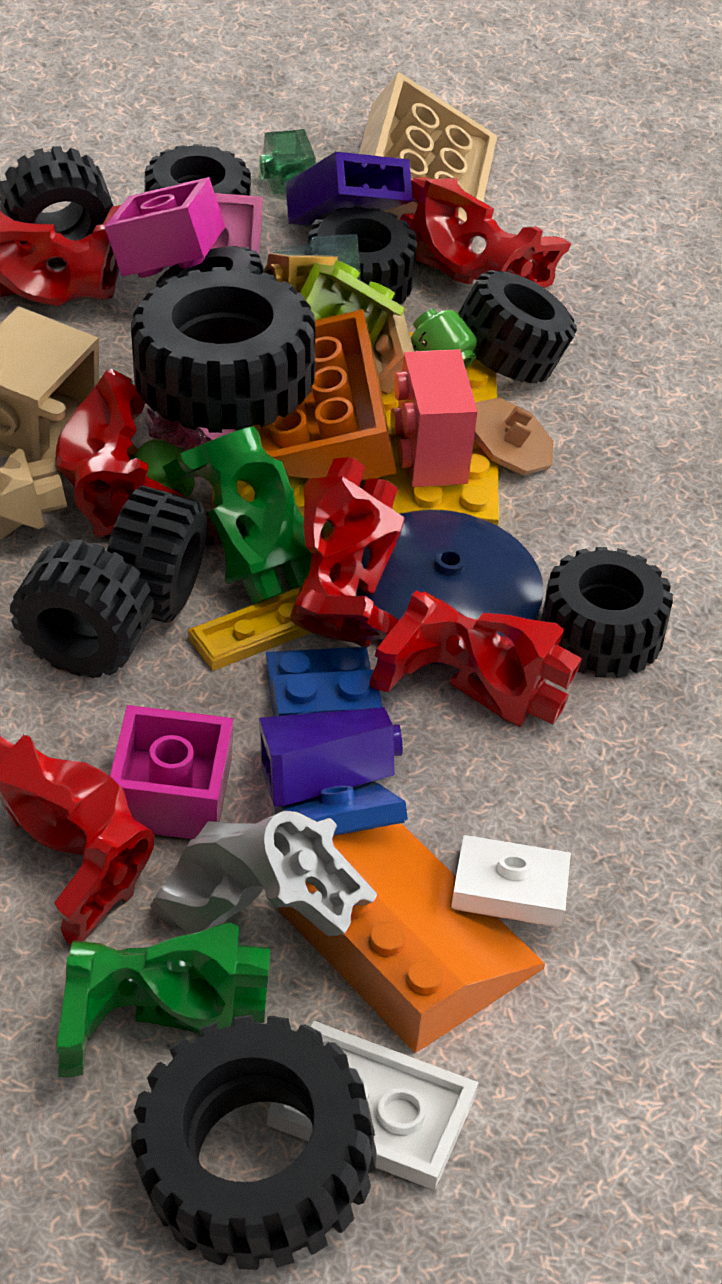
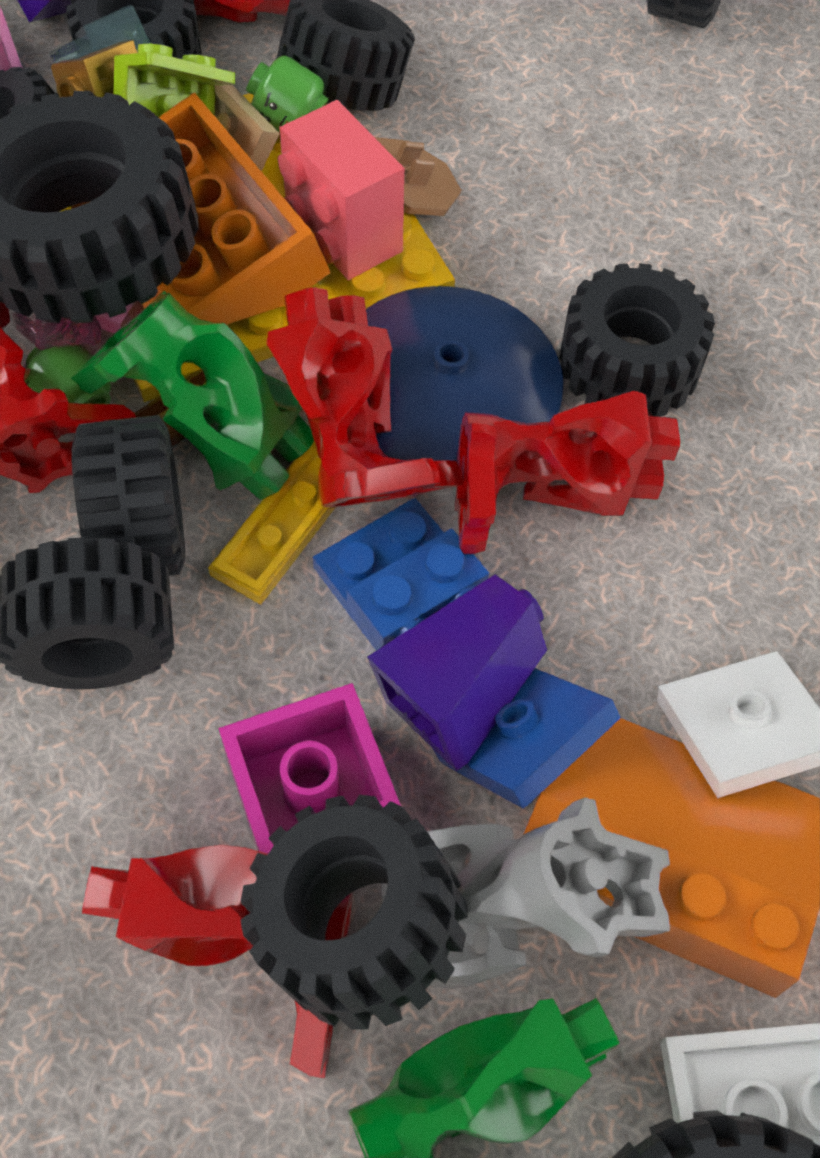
camera: 25 degrees left, 15 degrees up
none -> black tyre [240,794,468,1030]

